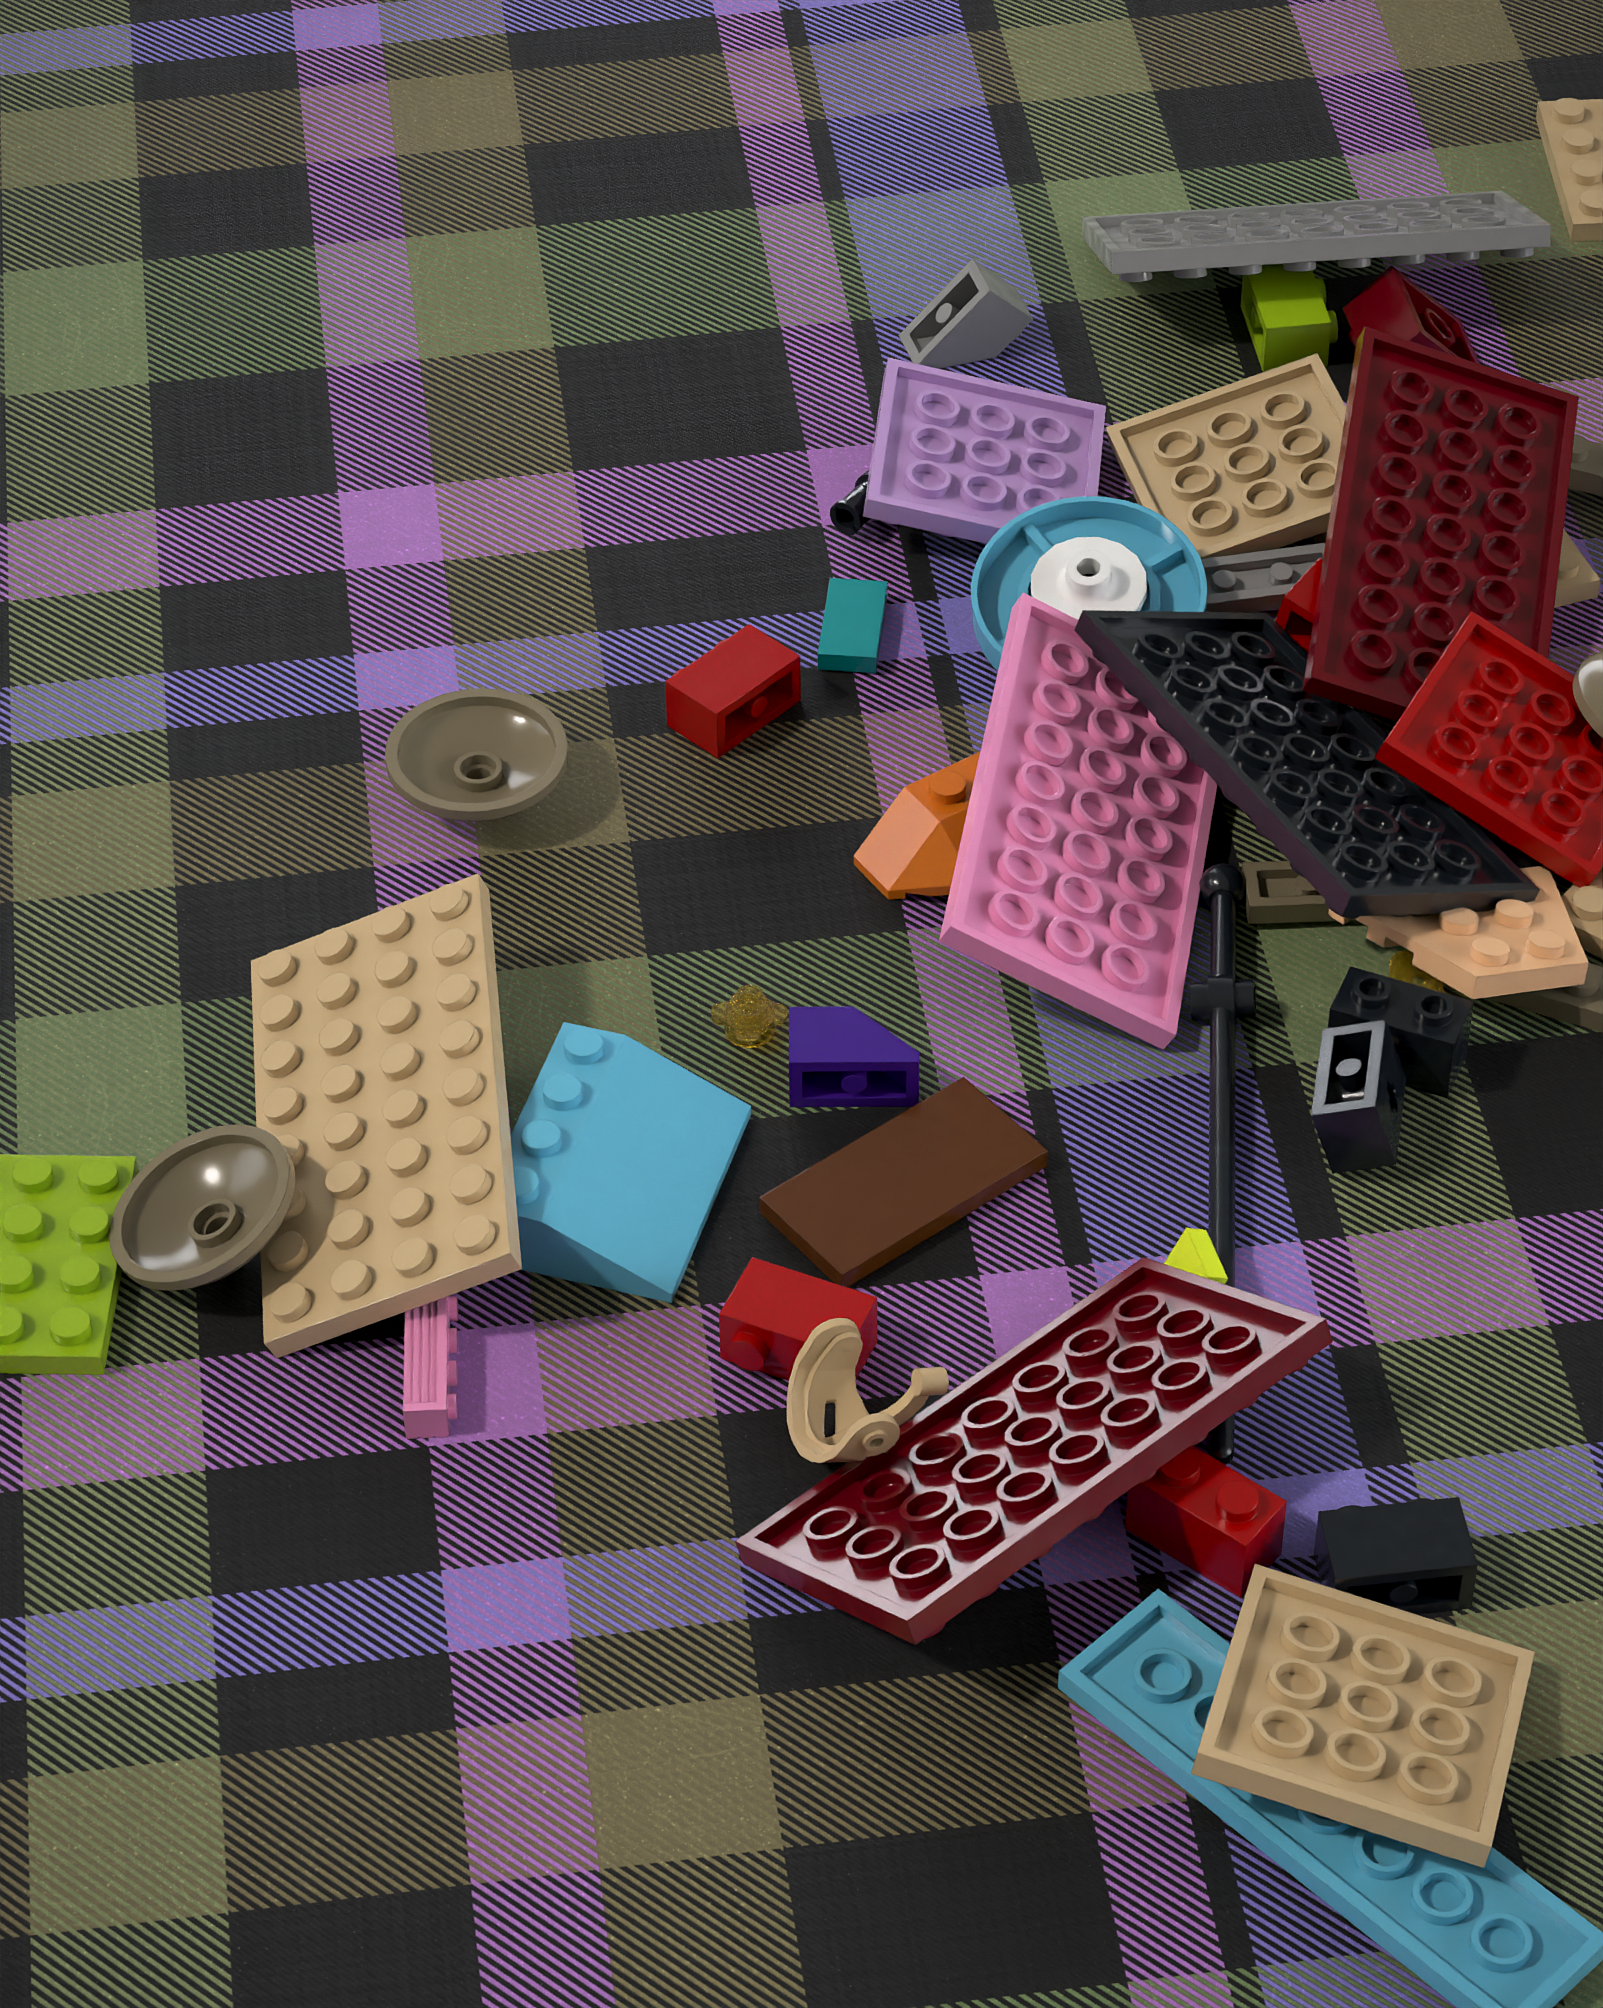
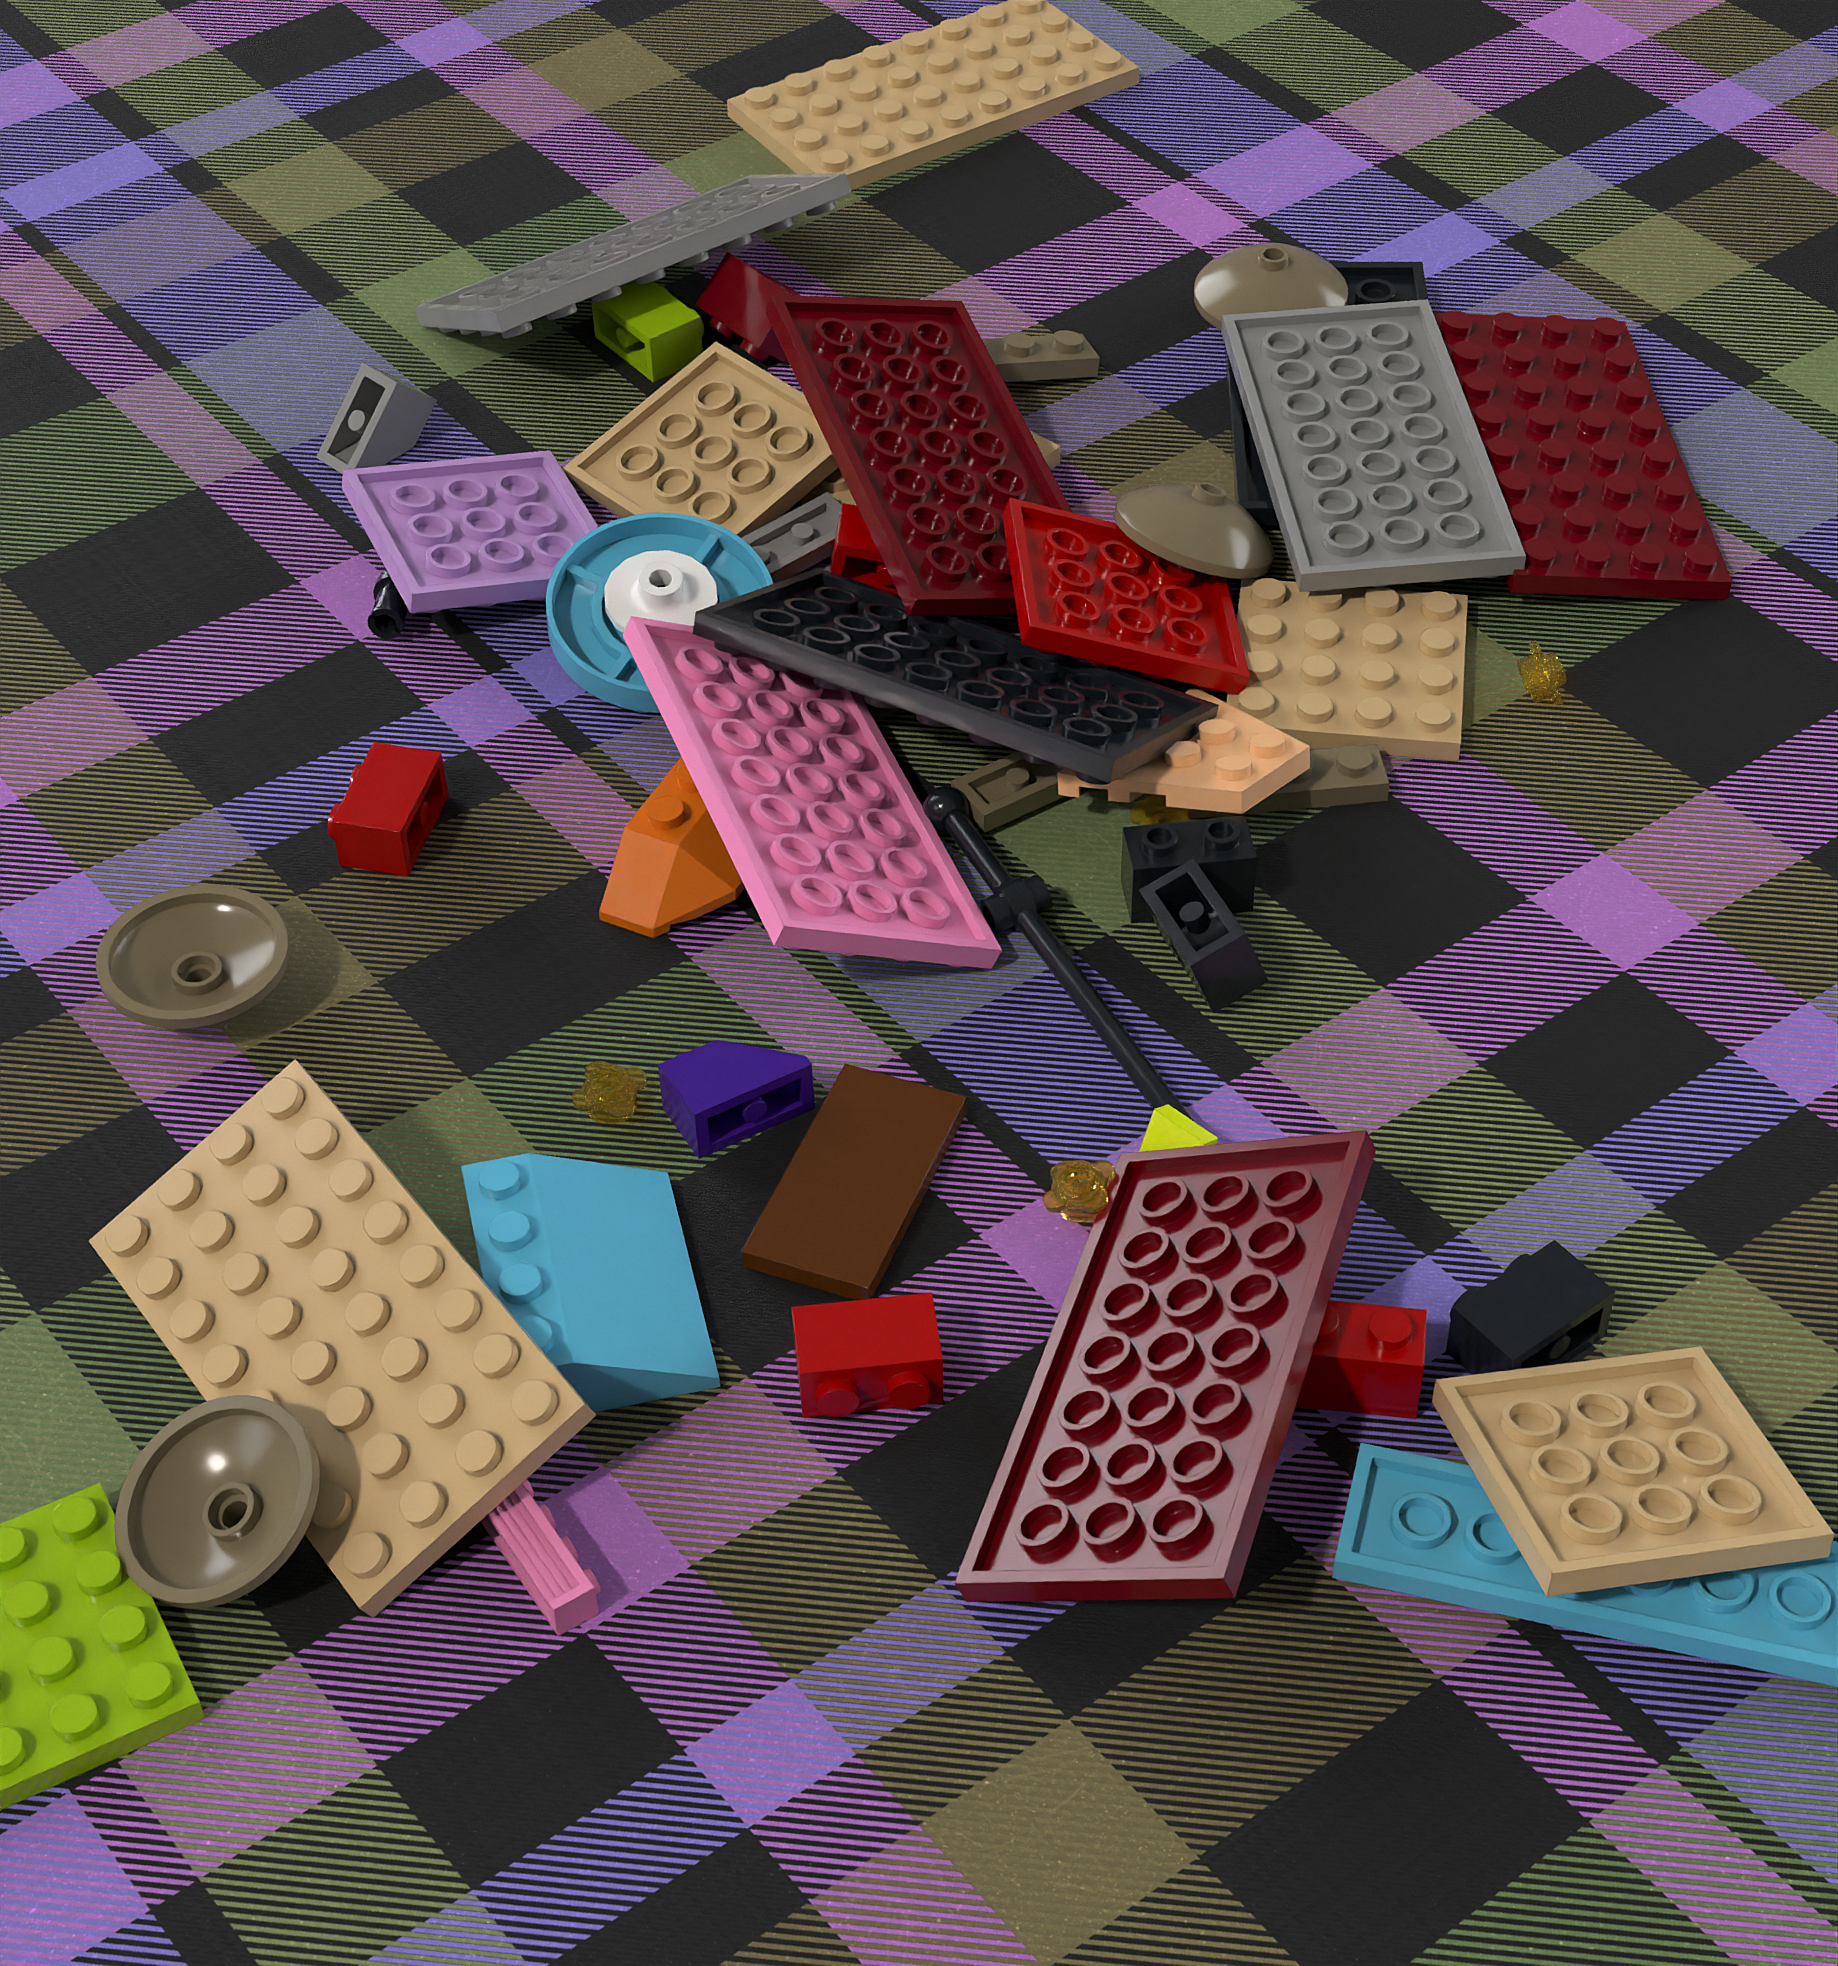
camera: 30 degrees left, 0 degrees up
tan helmet [787,1318,949,1463] -> none
teal tile [817,578,888,673] -> none
none -> clear yellow plate [1043,1160,1116,1222]

